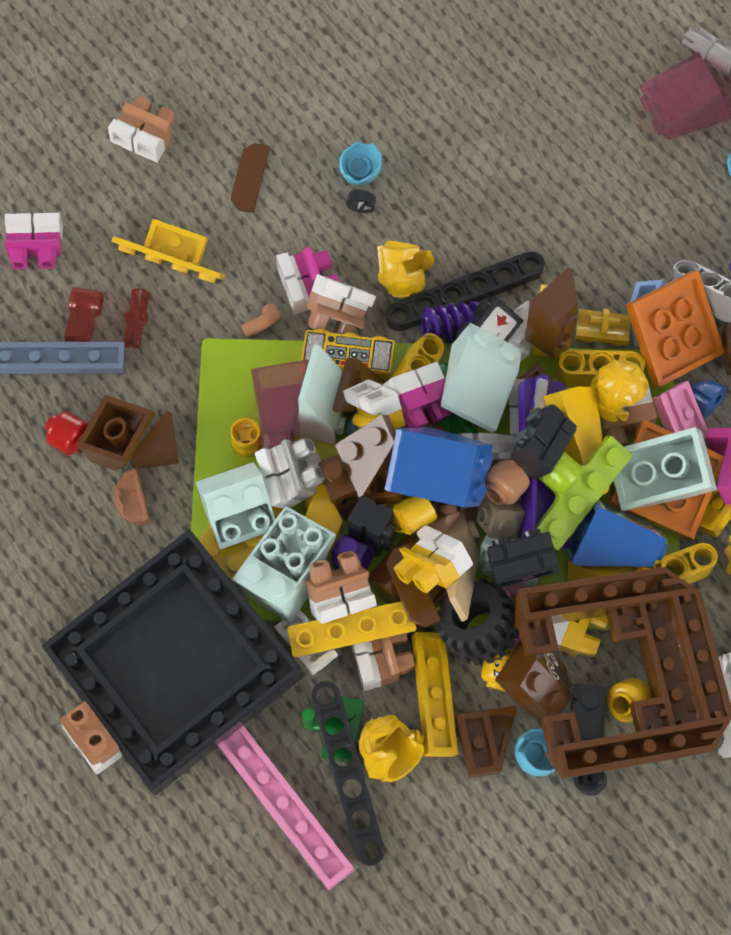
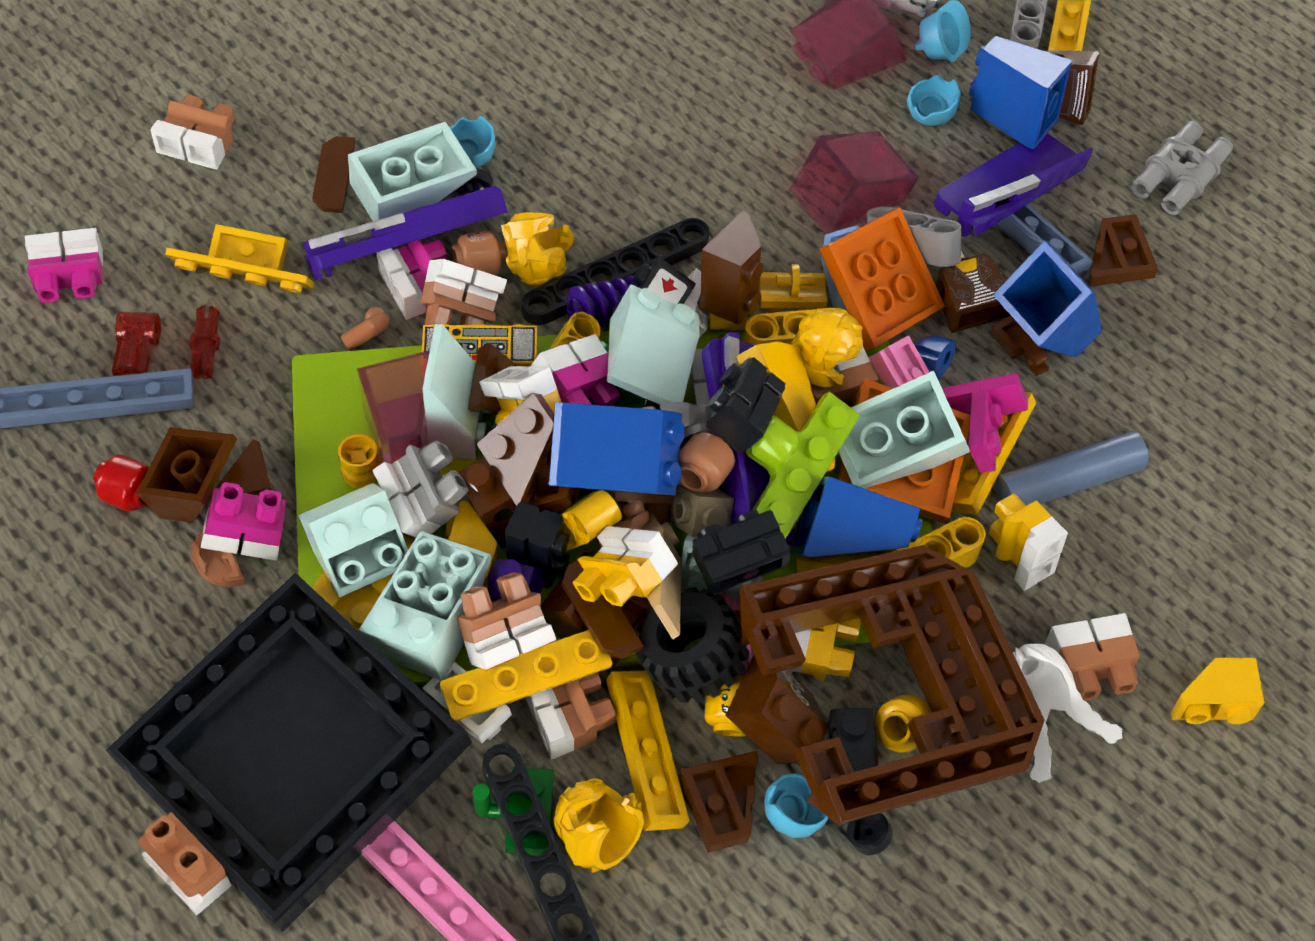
camera: 10 degrees left, 10 degrees down
none -> dark pink hips [200,482,287,561]
none -> dark purple piece [302,186,508,280]
none -> light aqua slope [348,122,477,221]
none -> nougat head [452,231,507,276]
none -> clear pink slope [789,131,919,234]

